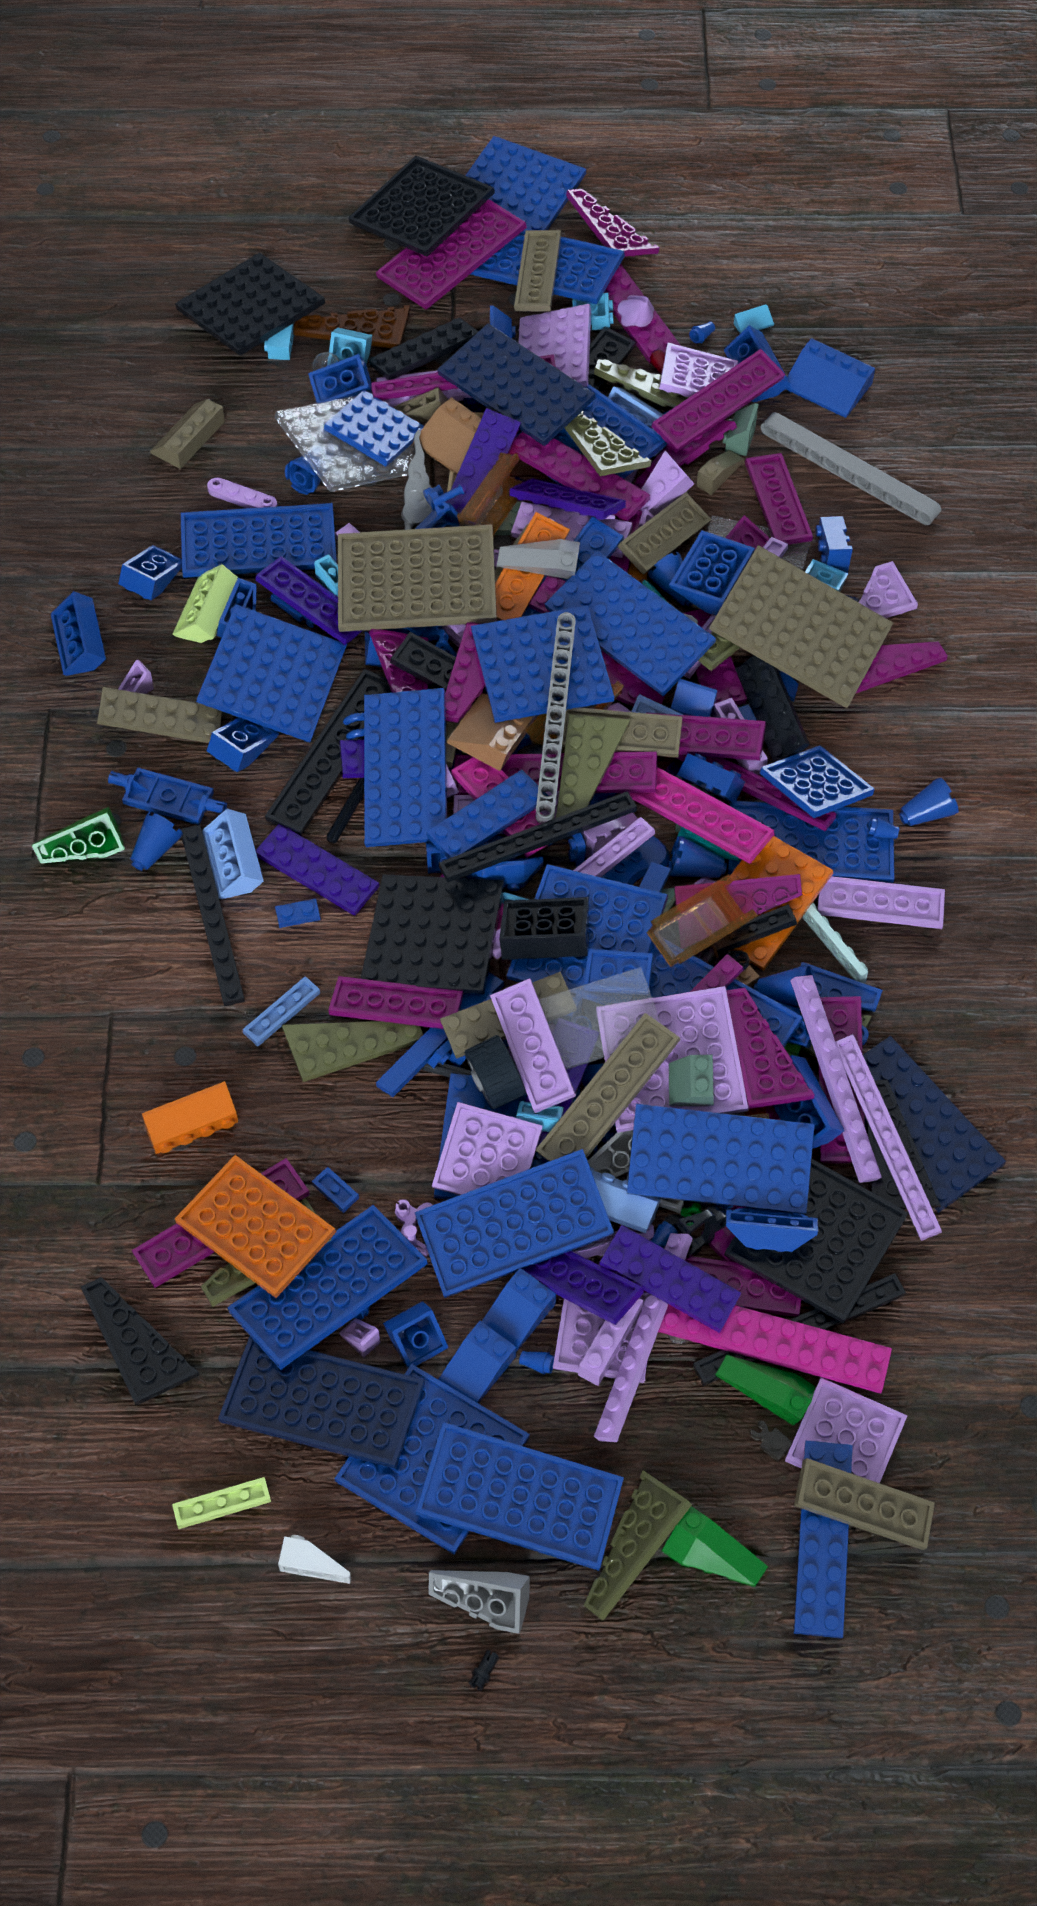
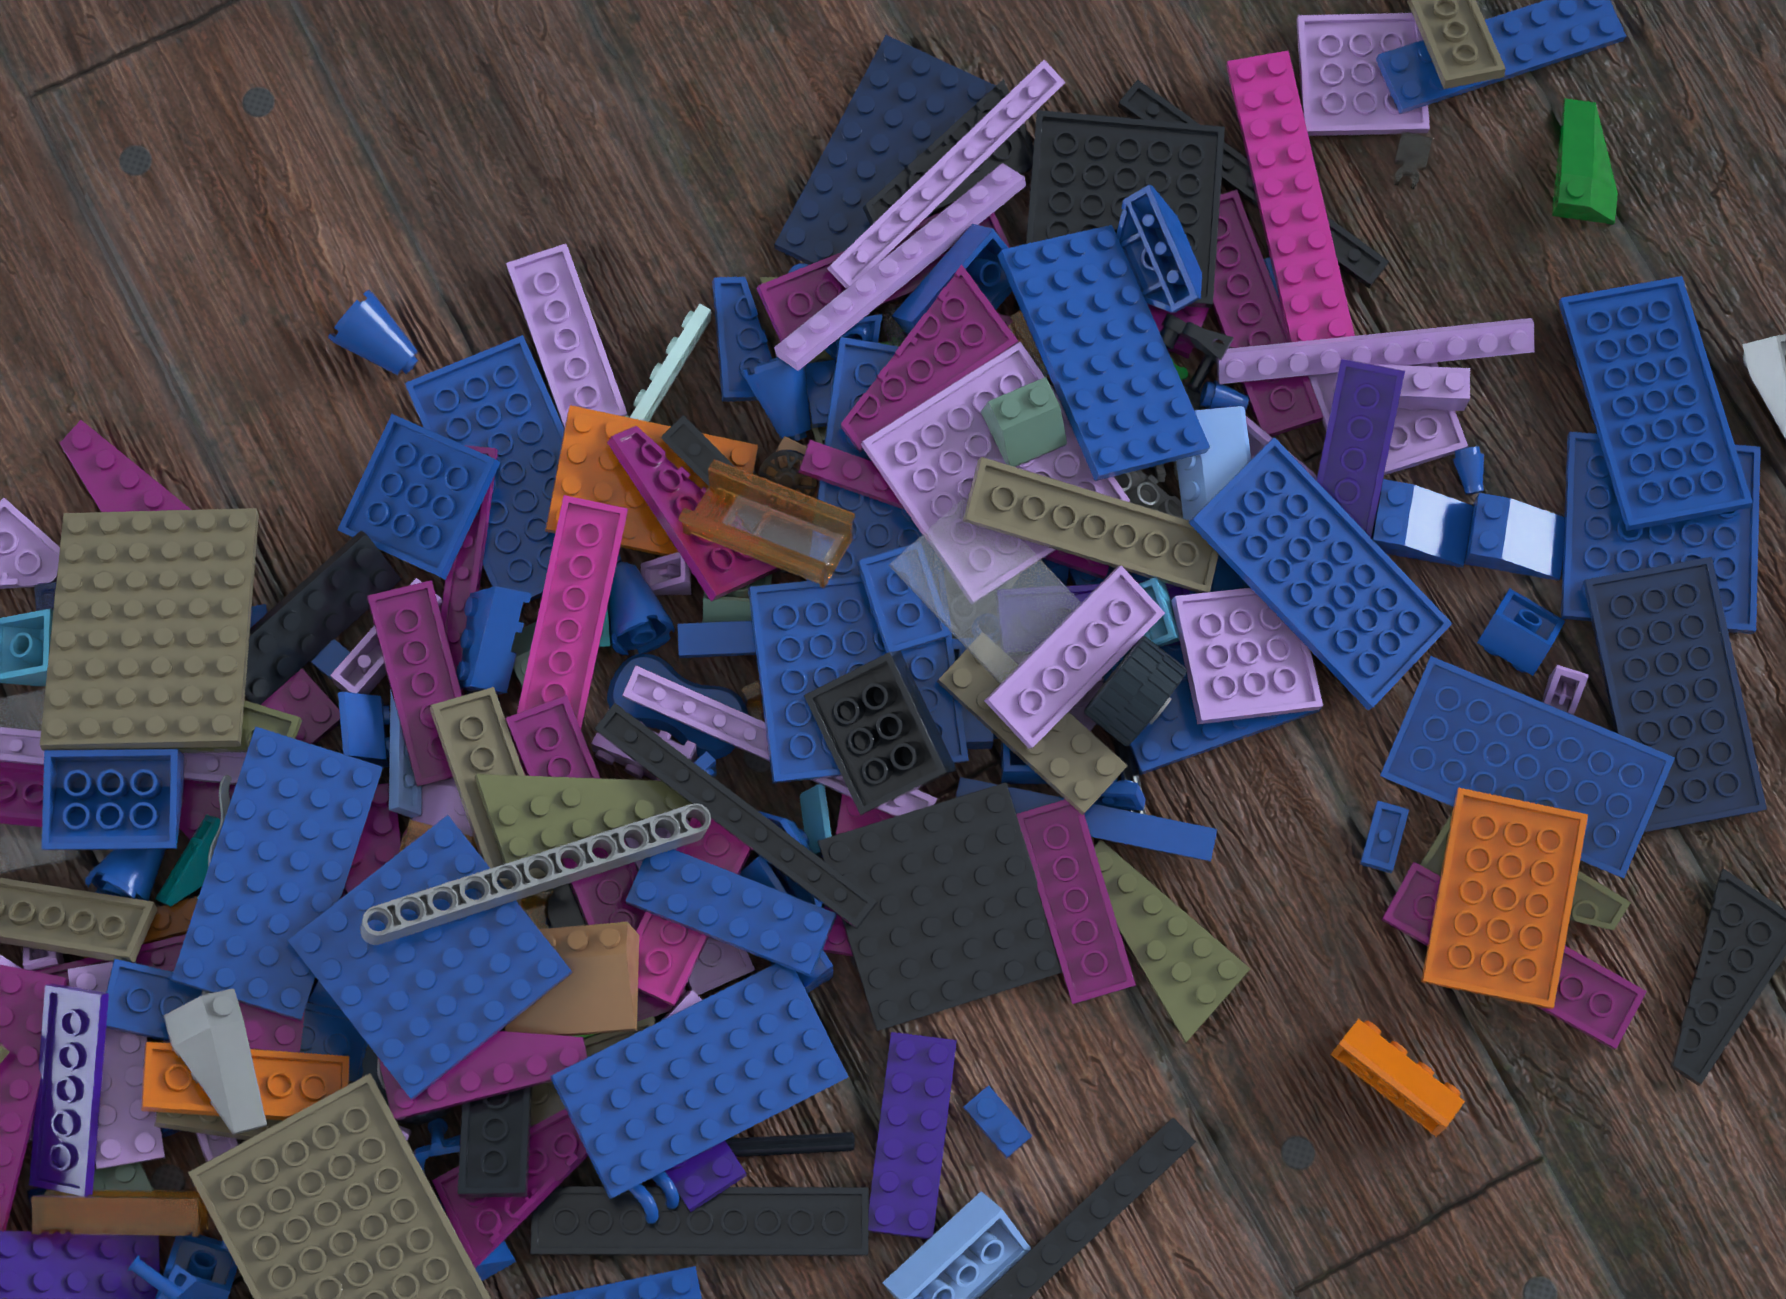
camera: 120 degrees left, 15 degrees up
medium blue plate [242,976,320,1047] -> none
lavender piece [395,1200,433,1257] -> none
olive wing [584,1471,692,1621] -> none
dark purple plate [599,1225,741,1333] -> none
green wedge [715,1355,816,1426] -> none
blue cone [867,817,900,839] -> none

